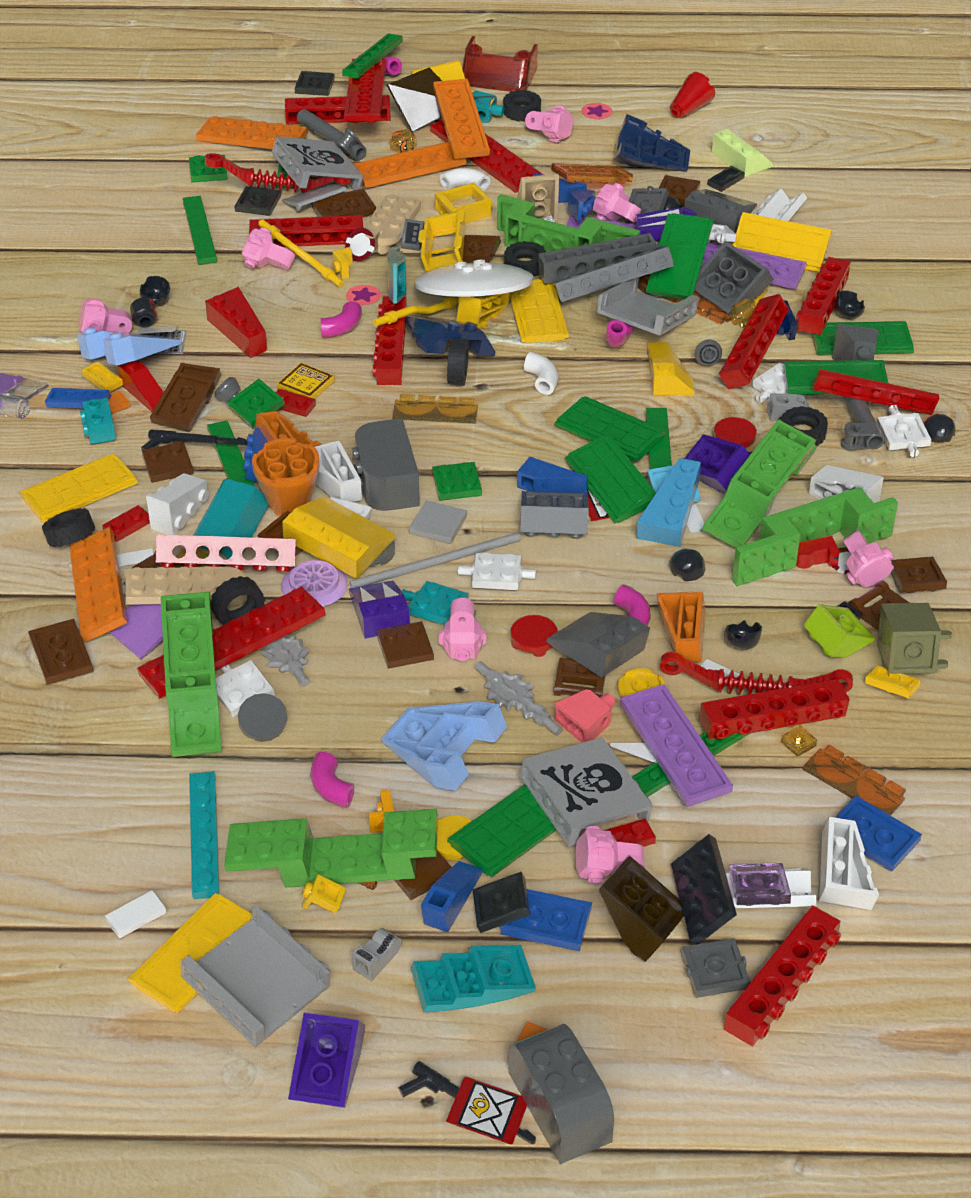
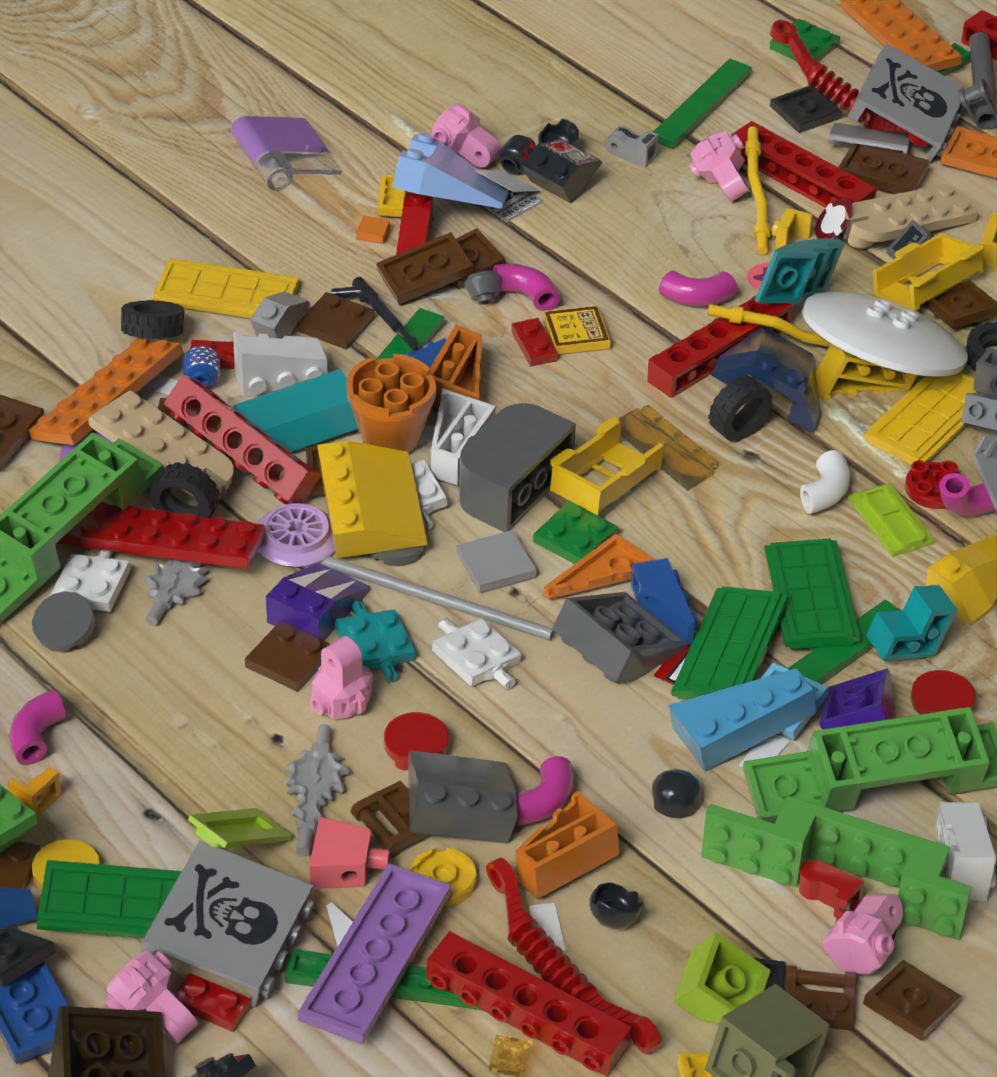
camera: 45 degrees right, 0 degrees up
blue plate [45,388,111,408] -> none
teal brick [80,398,116,444] -> none
red wedge [205,287,267,358] -> none
green plate [227,378,285,429] -> none
light blue wedge [381,701,507,791] -> none
none -> blue head [183,346,220,388]
none -> lime piece [188,808,292,849]
none -> light grey slope [250,292,310,339]
none -> dark pink cylinder [493,264,560,311]
none -> black slope [522,138,602,204]
none -> orange wing [543,534,656,599]
none -> yellow piece [550,417,664,515]
none -> light grey leg [605,126,659,168]
none -> lime piece [848,483,935,557]
none -> teal brick [866,585,958,661]
none -> red tile [905,460,962,509]

